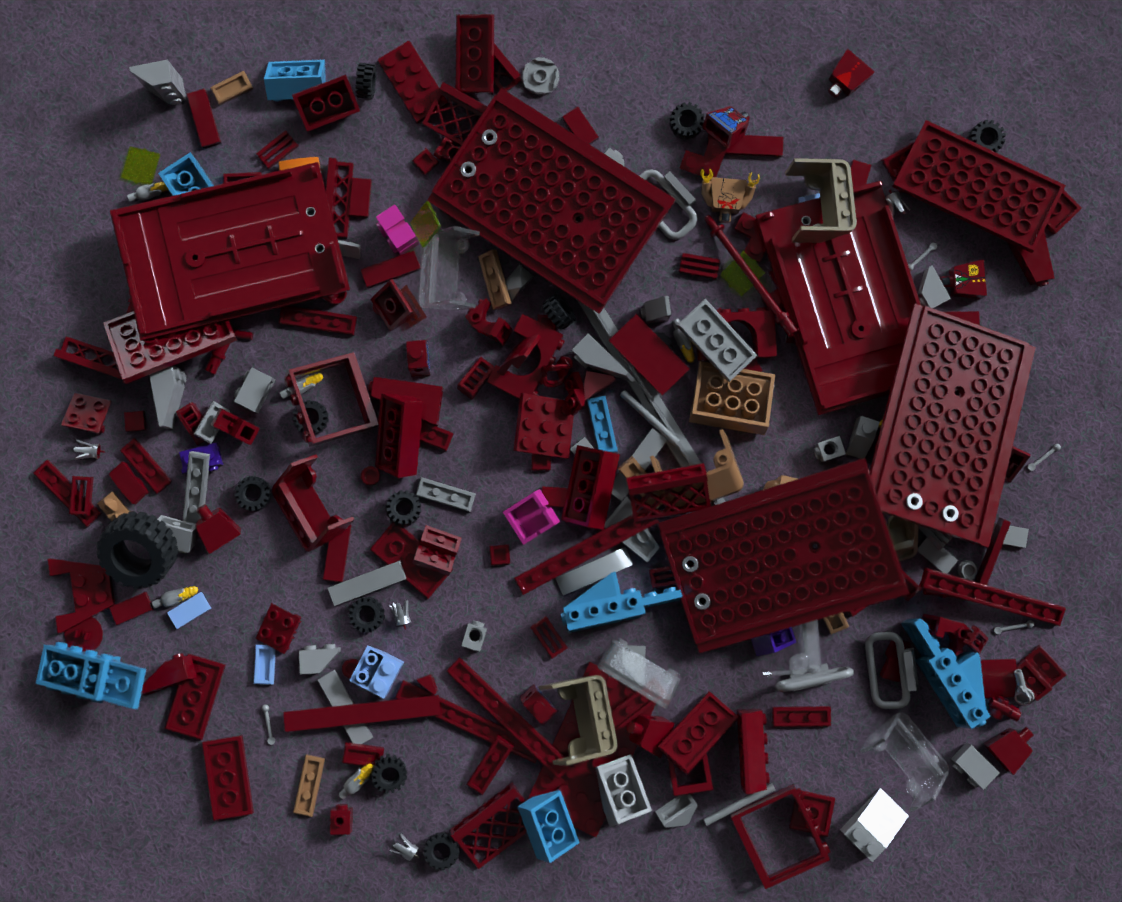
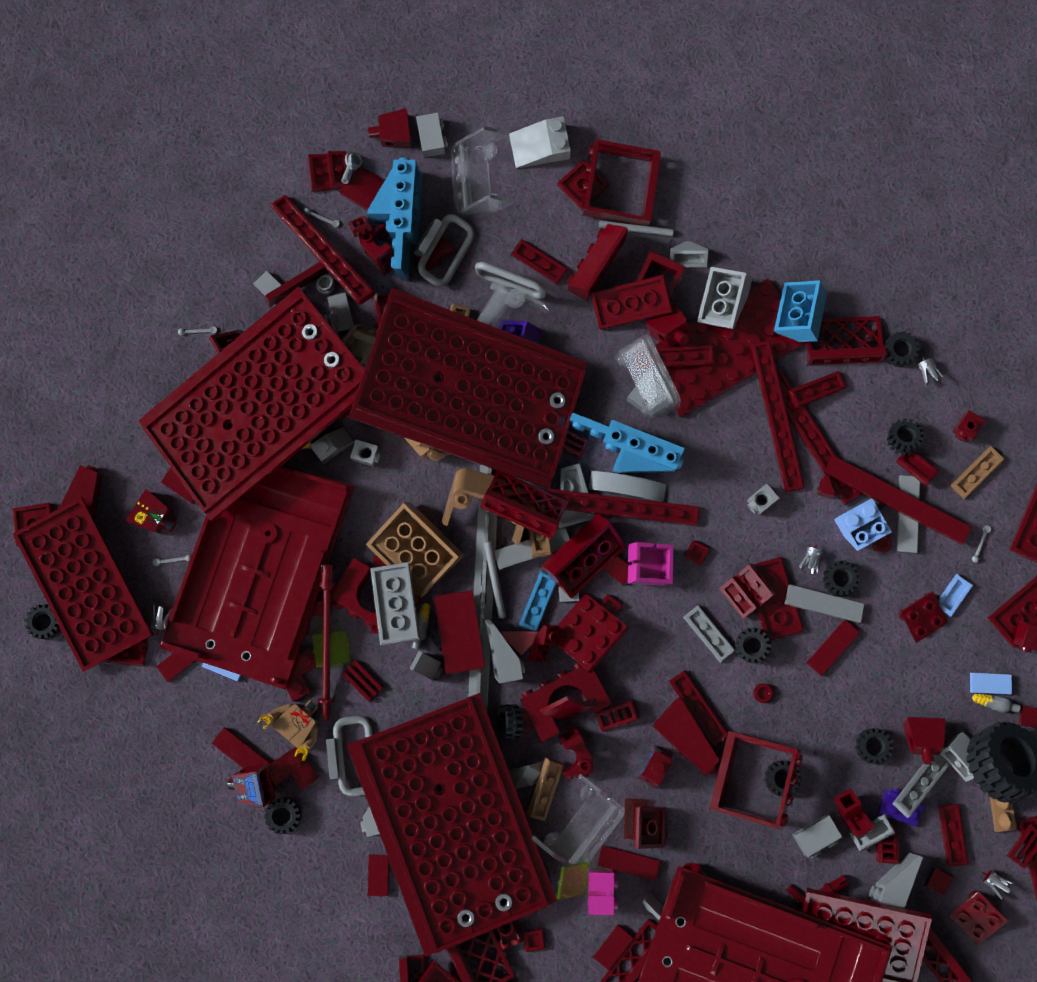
camera: 140 degrees left, 5 degrees down
dark red slope [109,461,149,505] -> none
dark red windscreen [272,454,354,552] -> none
dark red tile [279,306,357,336] -> none
light grey piece [280,373,323,399] -> none
light grey slope [299,644,341,674] -> none
light grey piece [339,764,373,799] -> none
dark red slope [375,393,423,478] -> none
dark red torso [520,684,559,724] -> none
light grey tile [522,58,559,95] -> none
dark red tile [531,616,568,659] -> none
dark tan windscreen [538,675,617,765] -> none
dark red piece [541,356,573,388] -> none
dark tan windscreen [785,158,857,243] -> none
dark red torso [828,49,875,98] -> none
light grey slope [918,265,951,308] -> none
dark red plate [988,696,1021,722] -> none

